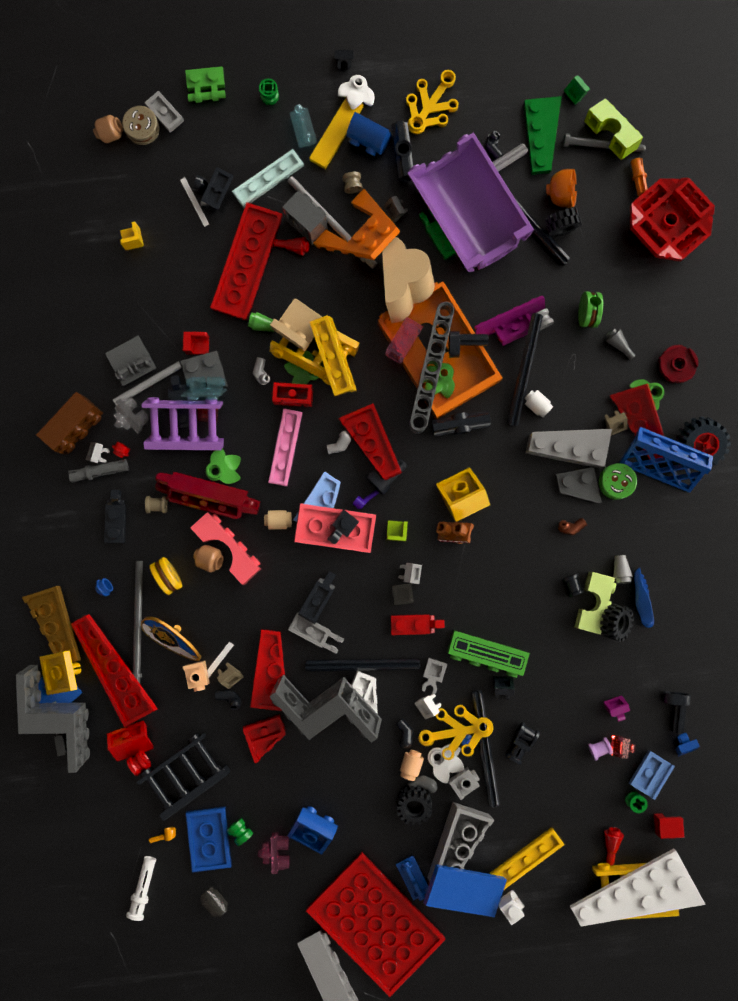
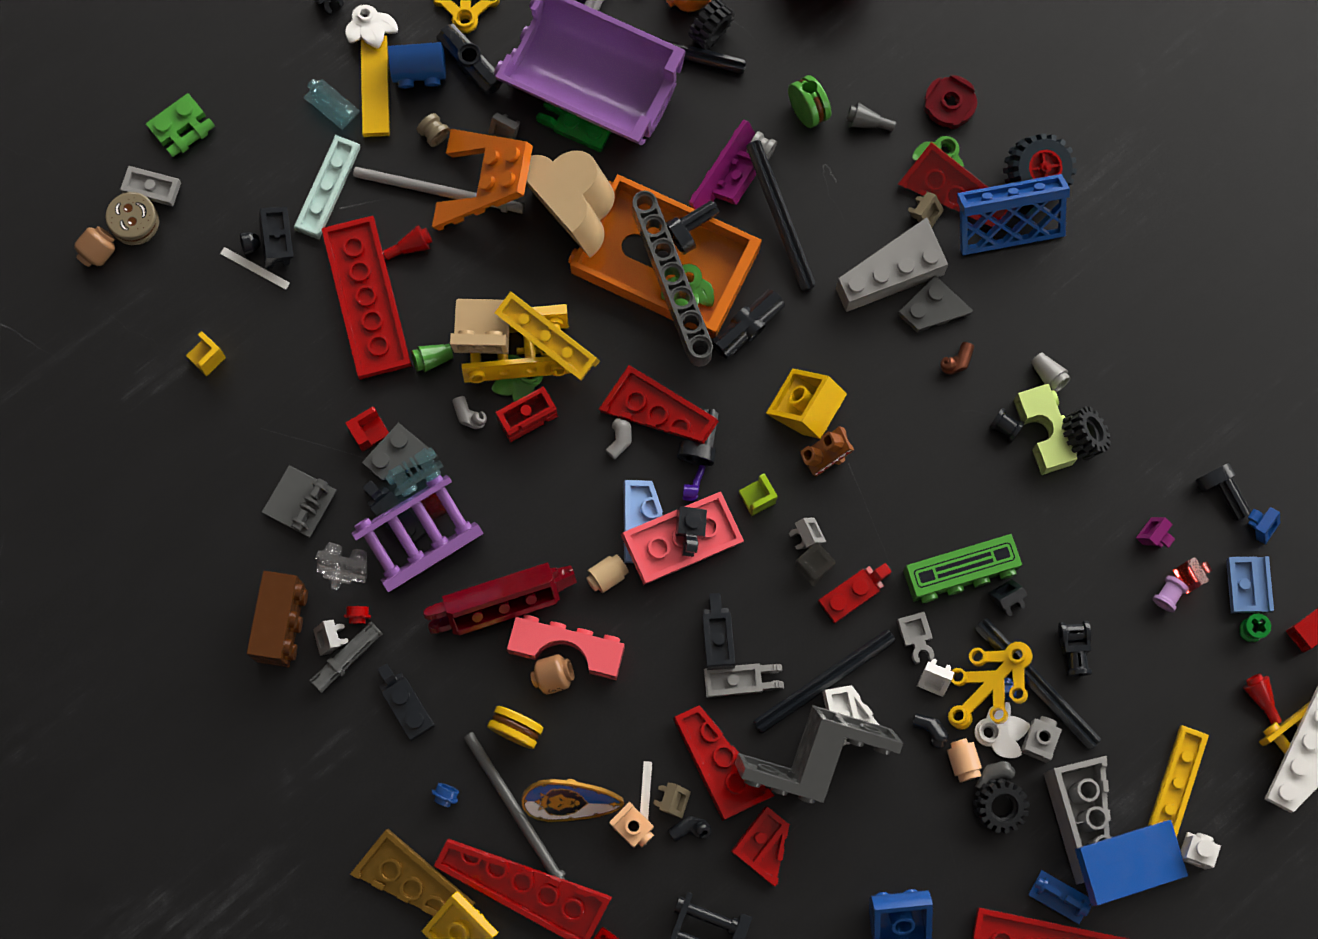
camera: 35 degrees left, 10 degrees down
light grey bar [113,361,182,406] -> none
dark tan bush [145,496,168,513] -> none
bright green plate [206,448,241,484] -> none
green wheel [259,78,279,105] -> none
bright pink tile [268,408,302,487] -> none
dark grey brick [282,191,328,245] -> none
clear pink brick [385,317,423,364] -> none
white brick [524,390,553,418] -> none
bright green head [599,463,637,500] -> none
blue animal [634,567,654,628] -> none

